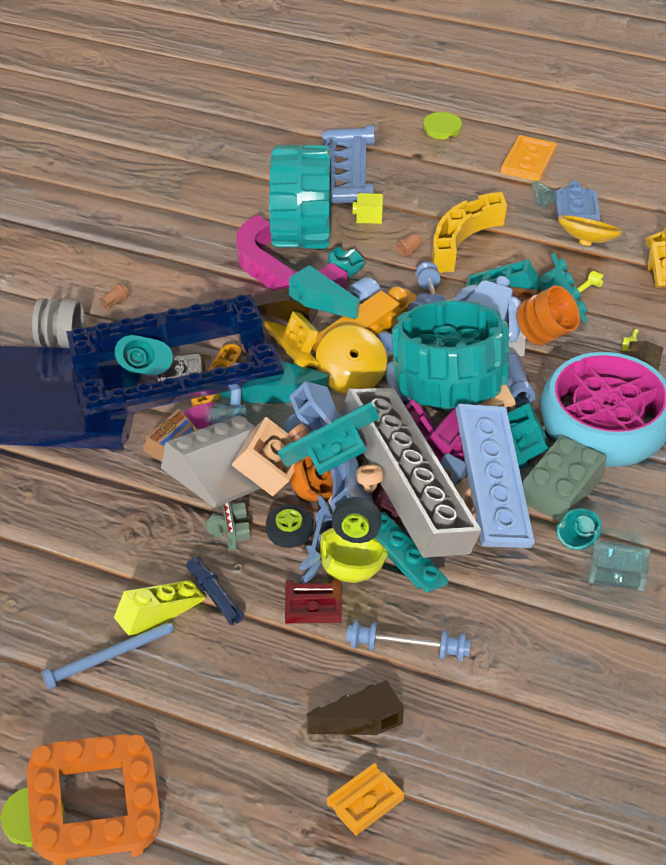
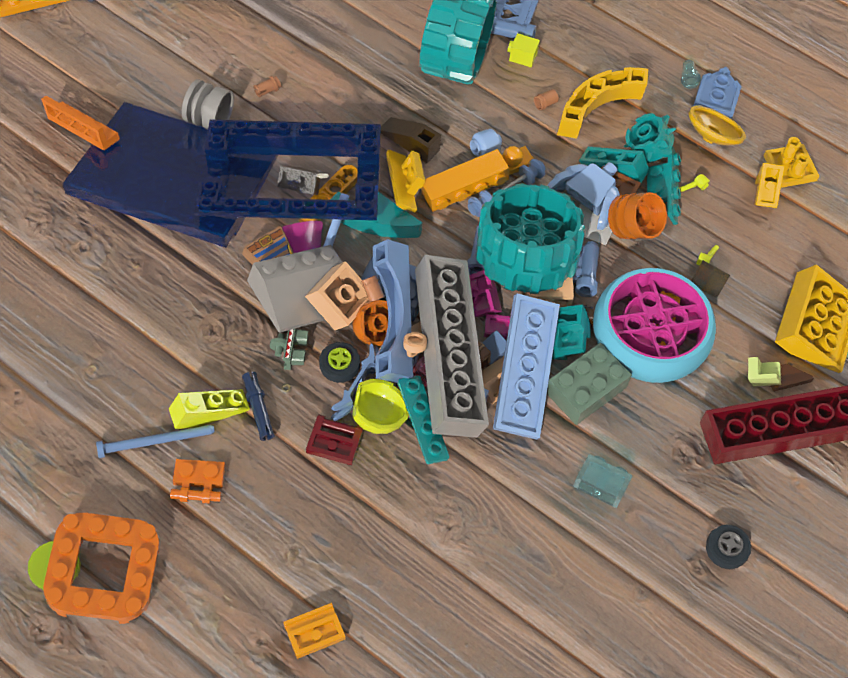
camera: 10 degrees right, 15 degrees up
teal piece [115,335,173,375] -> none
clear light blue cone [209,403,247,425] -> none
dark pink arch [236,215,347,291] -> none
teal bracket [278,402,380,475] -> none
teal slope [289,265,360,319] -> none
dark brown slope [306,680,404,735] -> none
yellow dish [315,325,387,395] -> none
teal hair [327,247,366,278] -> none
black wheel [332,497,382,543] -> none
medium blue axle [346,620,471,662] -> none
medium blue axle [416,261,447,303] -> none
dark pink tile [427,408,461,455] -> none
light orange tile [500,135,557,182] -> none
teal hair [557,508,602,551] -> none
none -> orange plate [170,459,225,504]
none -> teal brick [624,113,676,163]

